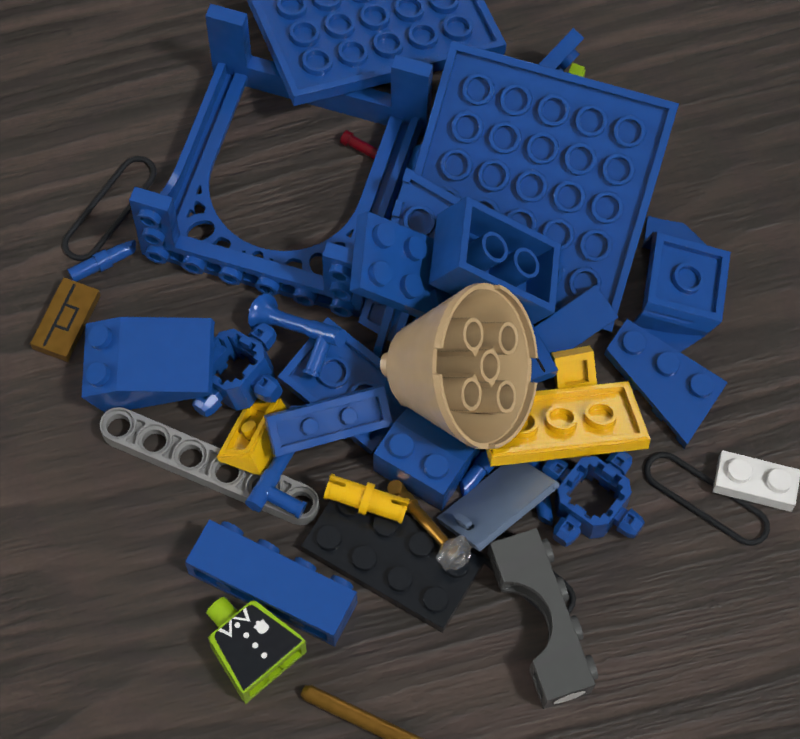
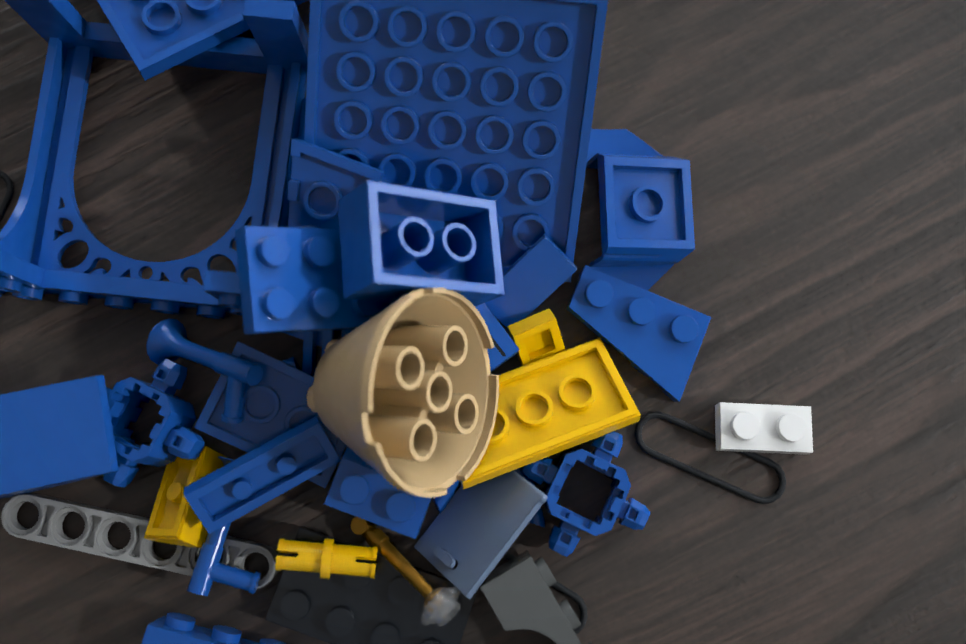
camera: 15 degrees left, 15 degrees up
dark red piece [340,130,378,159] -> none

